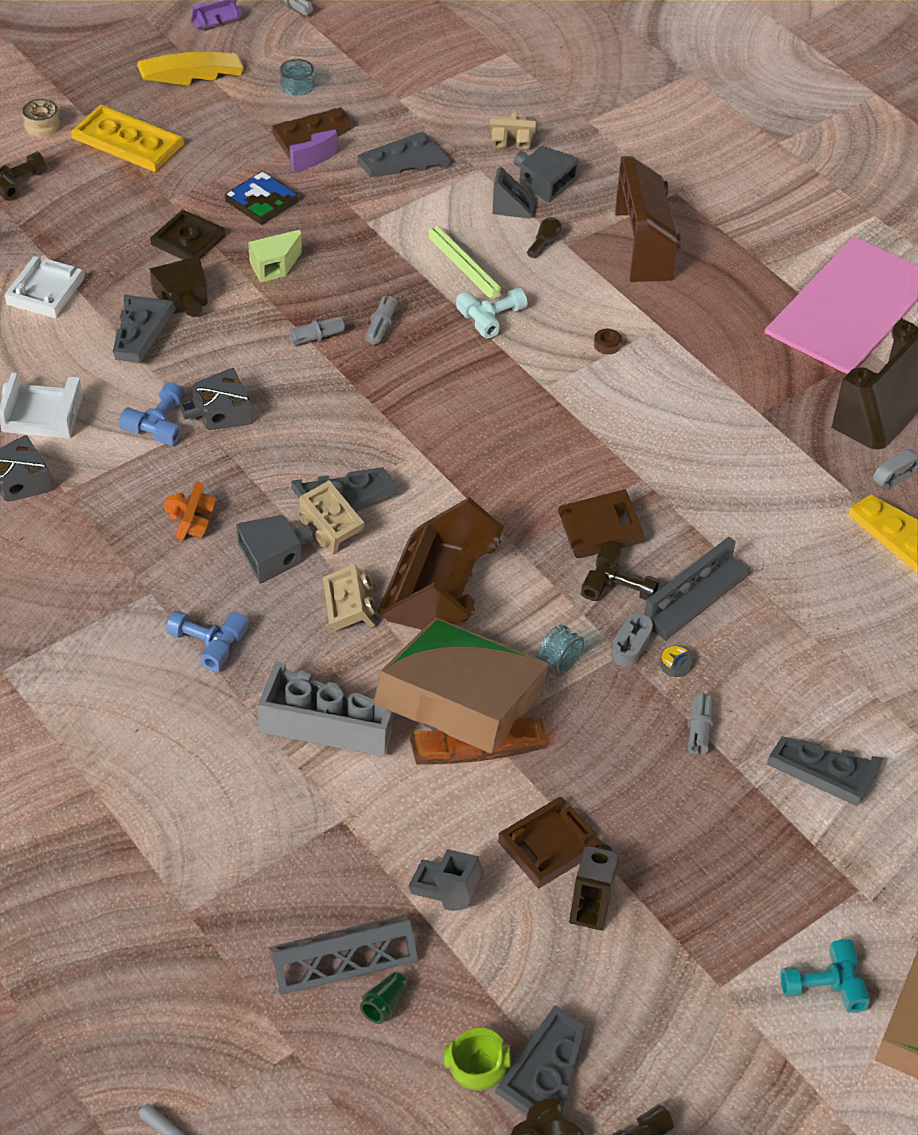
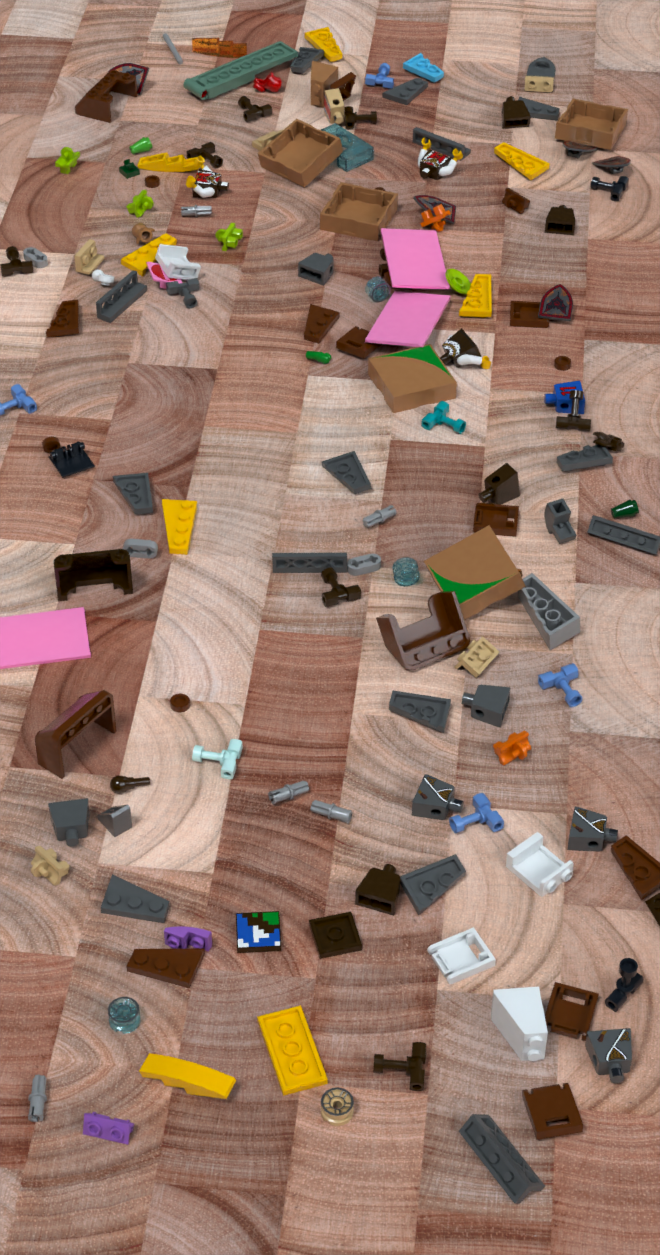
camera: 135 degrees left, 5 degrees down
yellowish green slope [248,230,302,283] -> none
tan bracket [297,480,364,554] -> none
yellowish green axle [428,226,502,299] -> none
lime cap [444,1027,511,1091] -> none
reddish brown container [558,489,644,558] -> none
dark grey tile [660,646,692,677] -> none

